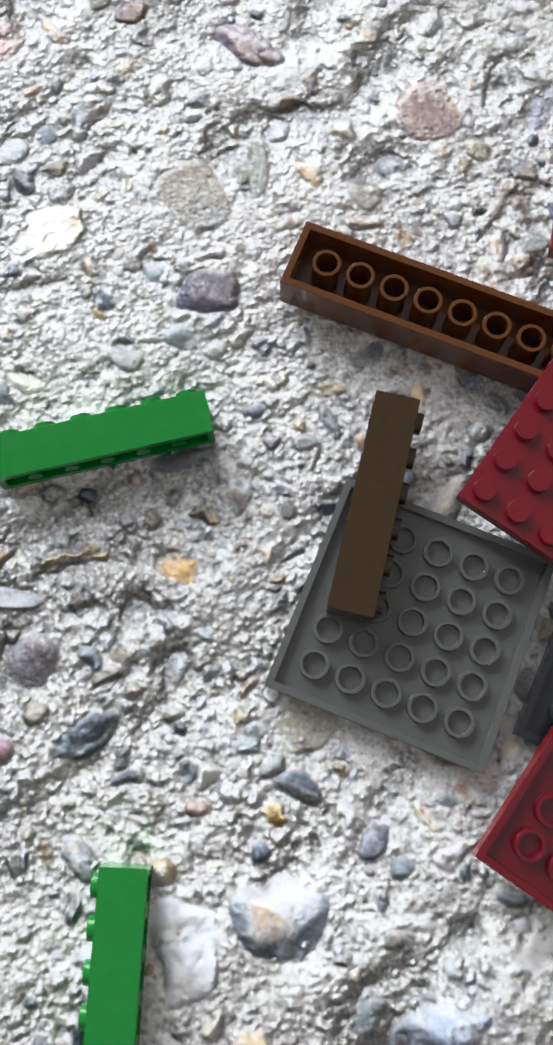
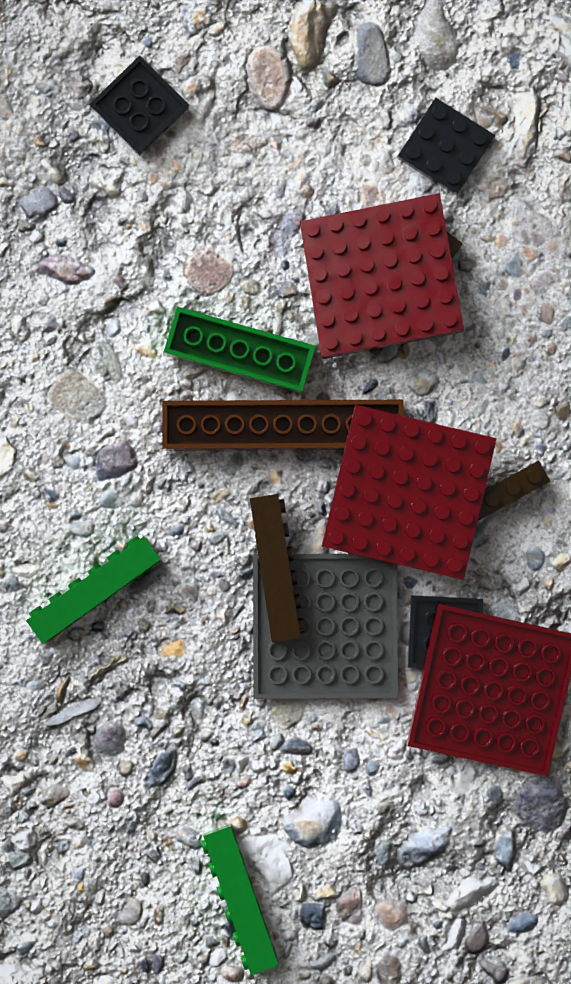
camera: 20 degrees left, 10 degrees up
none -> green brick [164,306,316,395]

